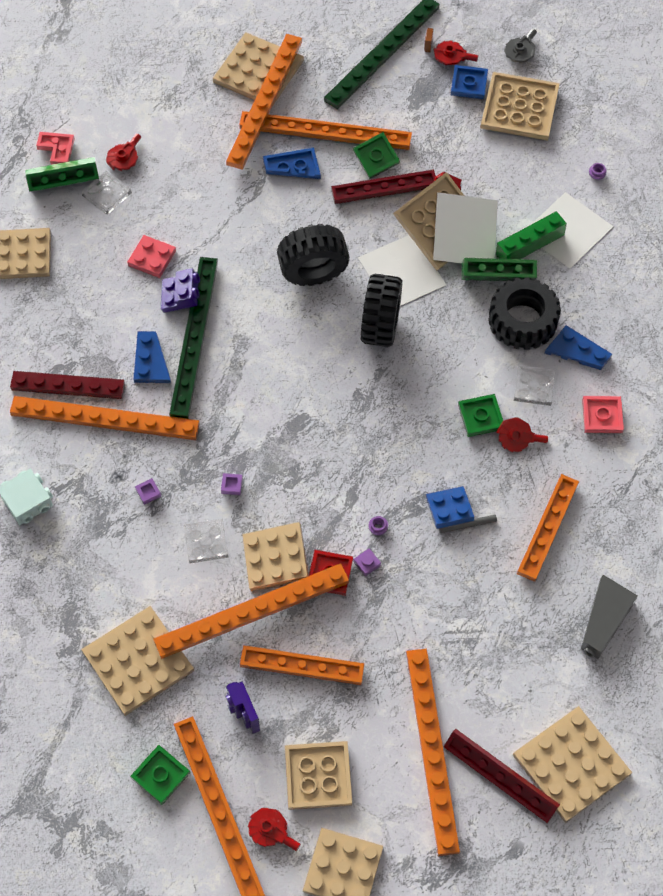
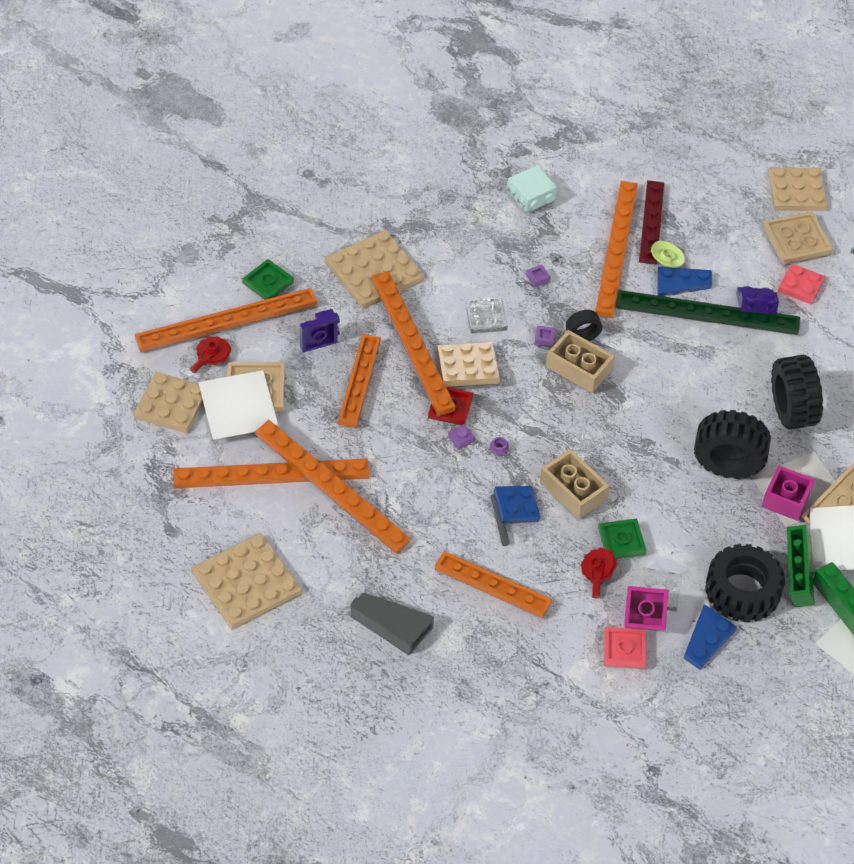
camera: 90 degrees right, 10 degrees down
dark red plate [443,729,560,823] -> none
none -> white sticker [198,370,279,440]
none -> orange plate [255,419,411,554]
none -> tan brick [540,449,610,519]
none -> tan brick [546,330,615,393]
none -> black tyre [565,309,603,341]
none -> dark pink brick [624,586,669,632]
none -> yellowish green dish [651,241,685,268]
none -> tan plate [762,211,833,265]
none -> dark pink brick [762,465,815,521]

